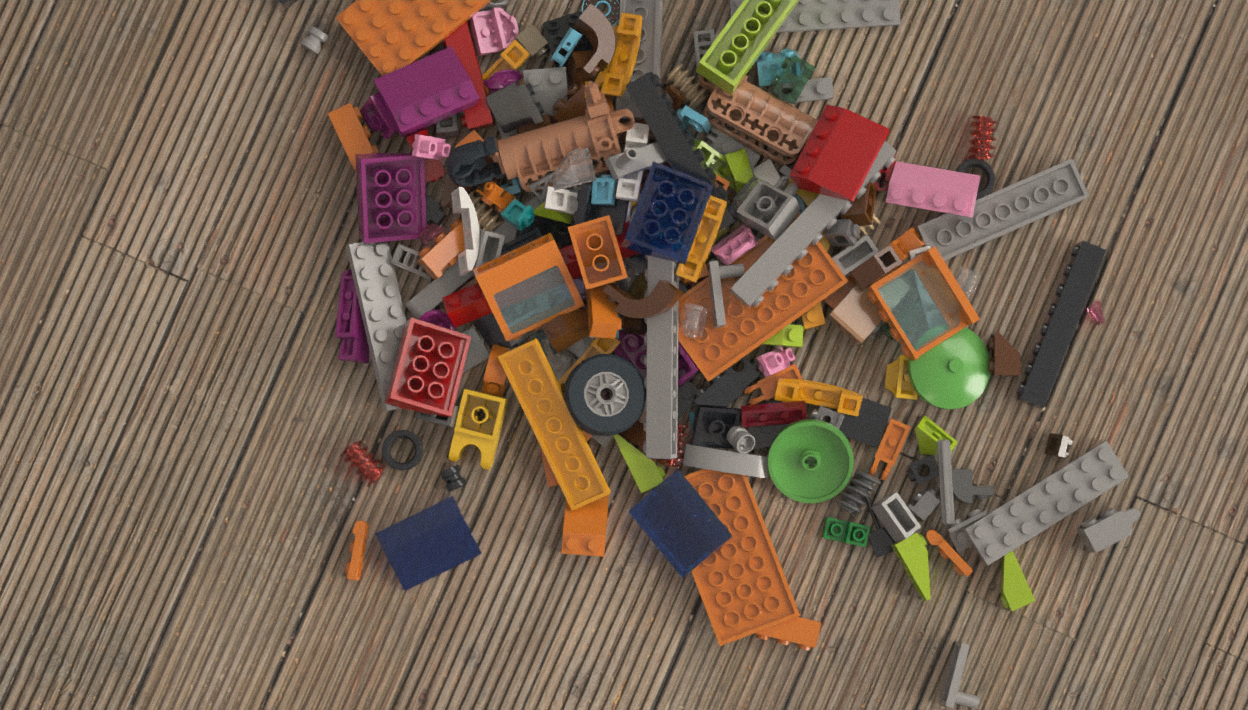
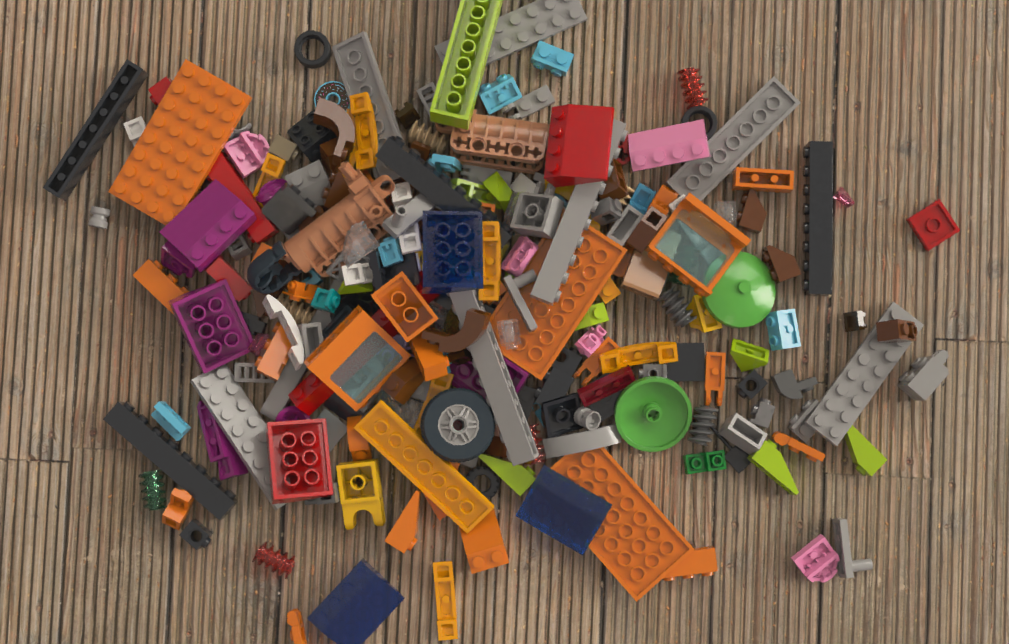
camera: 20 degrees left, 0 degrees up
black tyre [382,430,423,471] -> none
bright pink hips [412,134,451,160] -> none
black wheel [439,464,467,493] -> none
medium azure bar [550,27,582,67] -> none
clear green brick [770,54,816,105] -> none
light grey axle [937,439,955,524] -> none
none -> black brick [103,401,238,520]
none -> clear green piece [138,469,167,511]
none -> medium azure bracket [151,401,191,441]
none -> orange brick [162,488,194,530]
none -> black brick [179,519,213,550]
none -> orange slope [385,488,421,553]
none -> dark brown tile [395,102,421,129]
none -> light orange slope [433,561,458,641]
none -> black tyre [466,466,499,500]
none -> medium azure bracket [531,40,574,77]
none -> dark azure bracket [628,182,656,215]
none -> dark grey piece [657,286,697,328]
none -> orange brick [732,167,794,193]
none -> reddish brown slope [735,189,767,234]
none -> medium azure bracket [766,309,801,351]
none -> bright pink slope [791,534,840,583]
none -> reddish brown slope [876,319,918,343]
none -> red tile [906,199,960,251]

